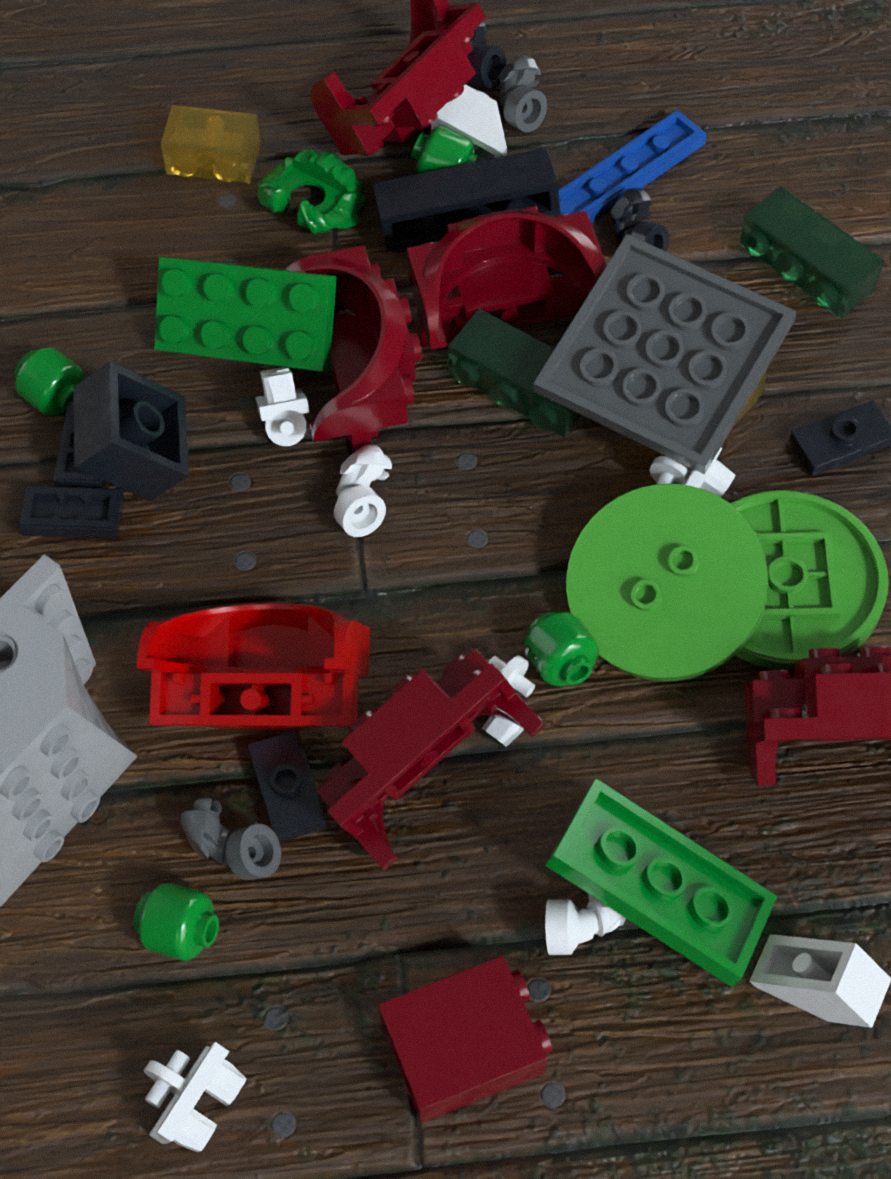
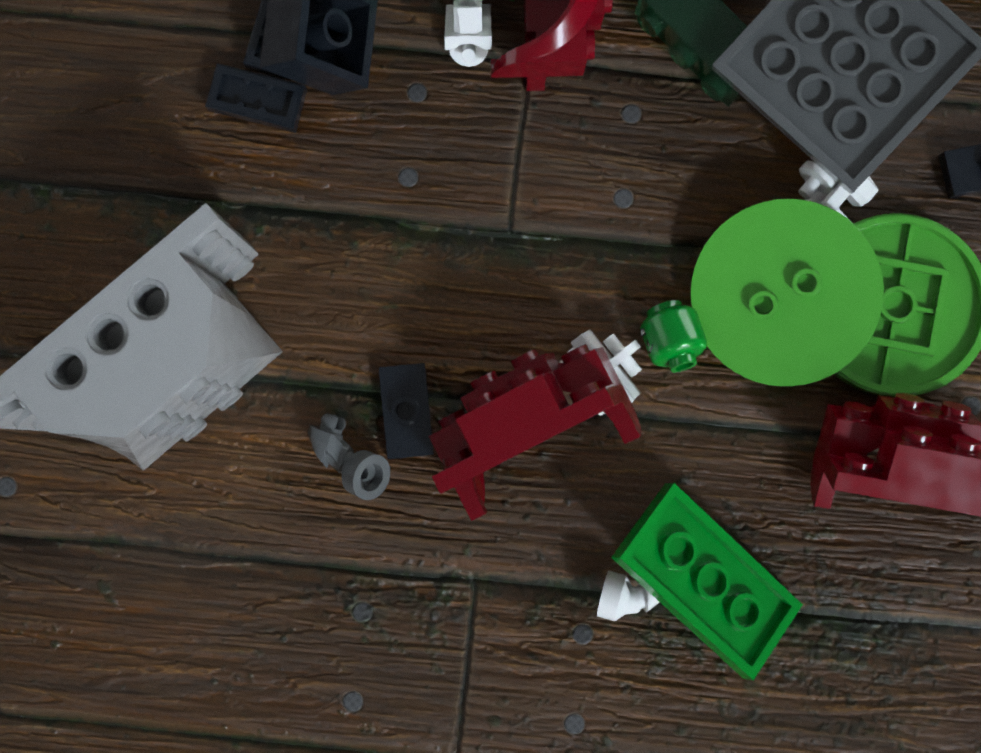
camera: 10 degrees right, 25 degrees up
green head [133,883,219,961] -> none
red piece [136,603,370,730] -> none
white hips [144,1042,247,1152] -> none
white arm [334,444,392,537] -> none
dark red brick [379,955,553,1124] -> none
white slope [749,934,891,1028] -> none

